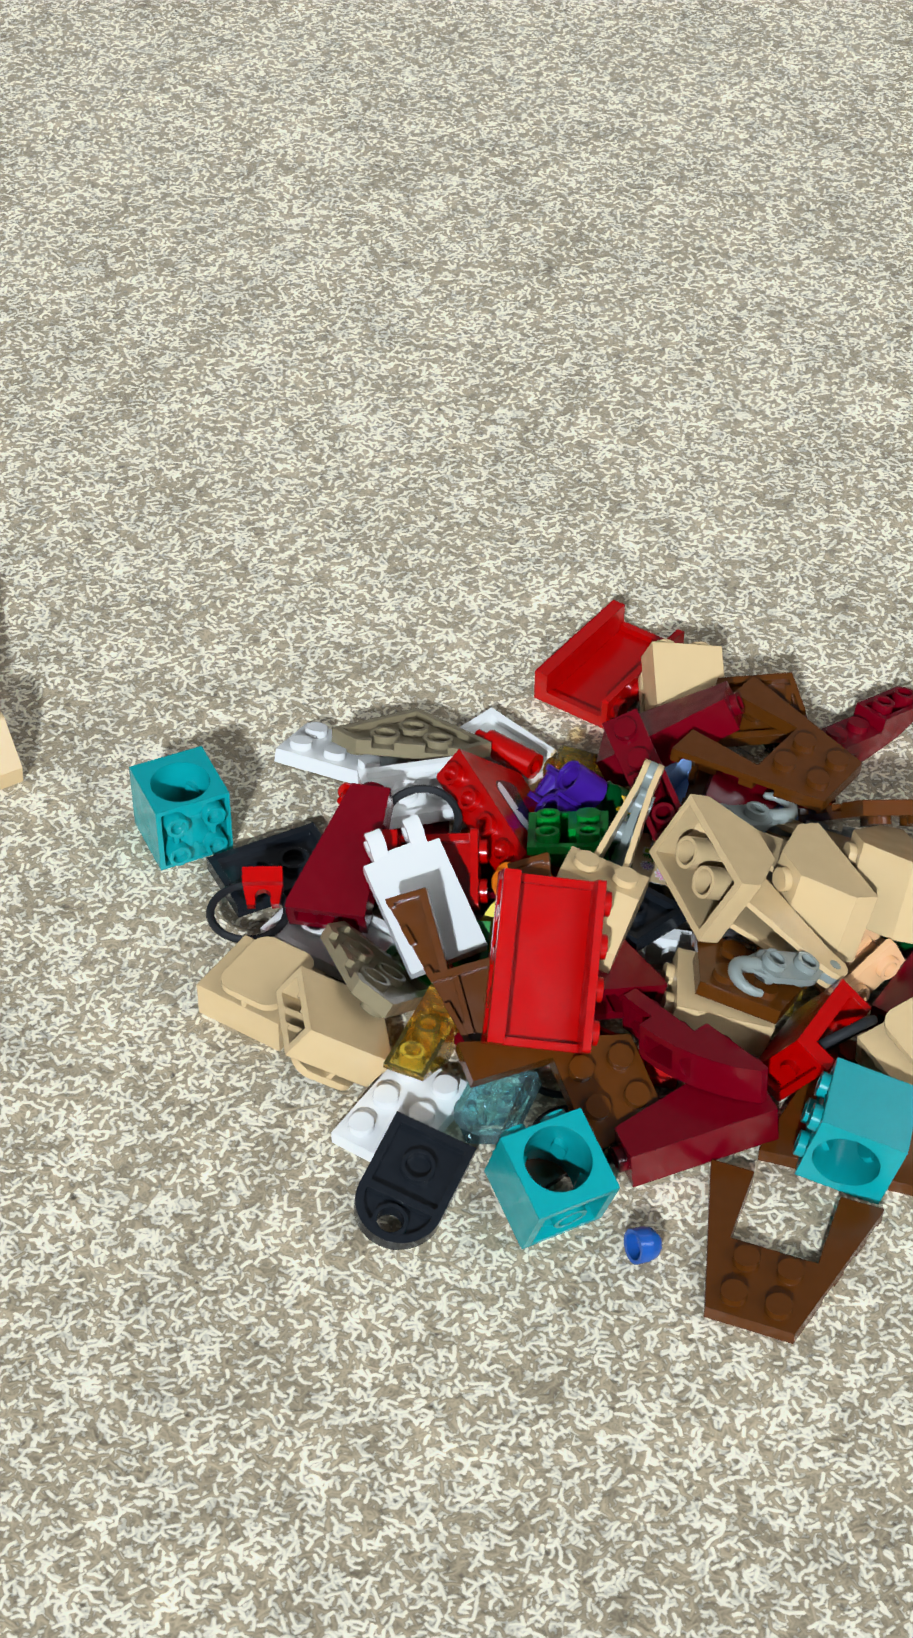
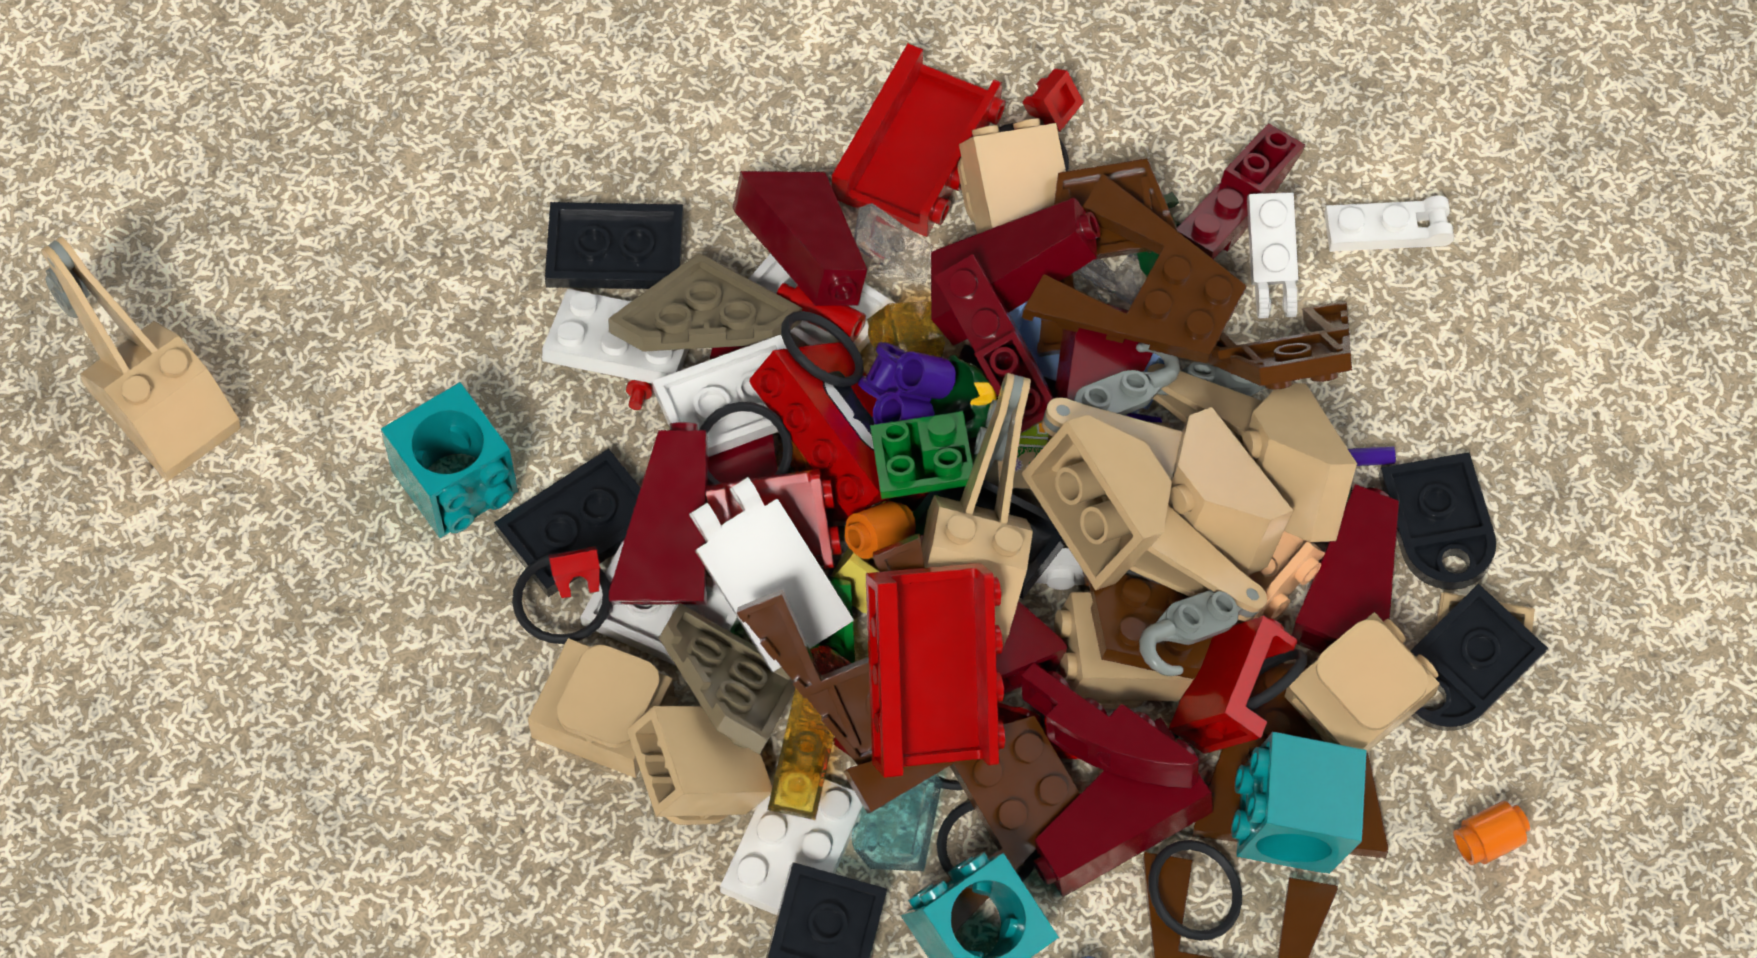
camera: 10 degrees left, 20 degrees up
none -> black plate [545,202,684,289]
none -> dark red slope [733,171,868,306]
none -> black tyre [781,311,864,387]
none -> clear slope [854,203,933,285]
none -> red tile [1022,68,1084,132]
none -> black tyre [1148,840,1242,941]
none -> white hinge [1247,193,1298,318]

